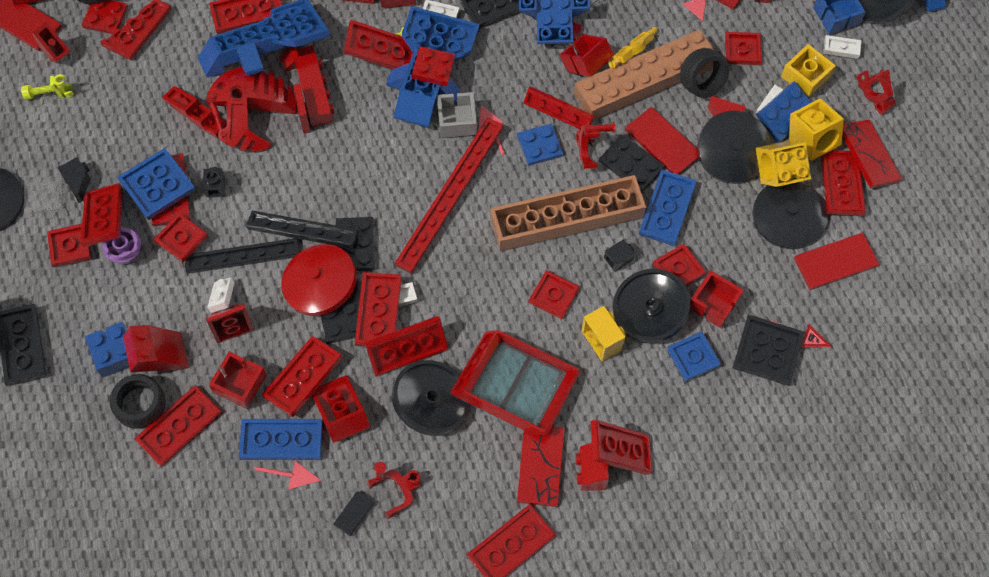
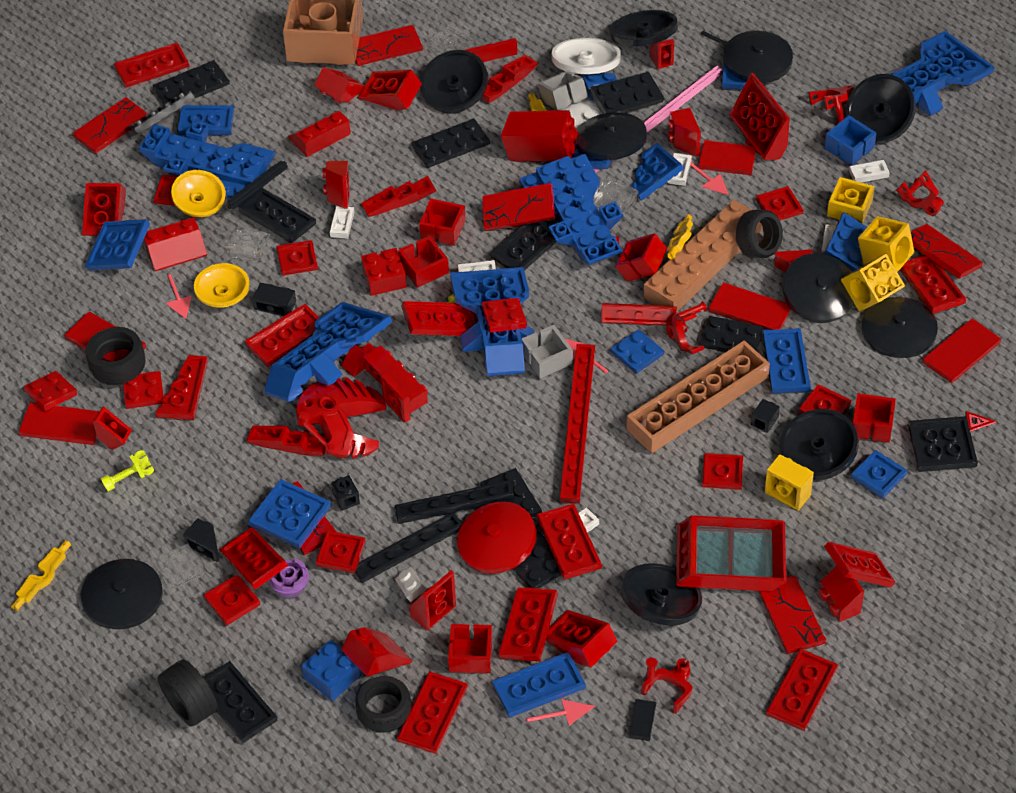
camera: 20 degrees left, 15 degrees down
red tile [364,316,448,377] -> none

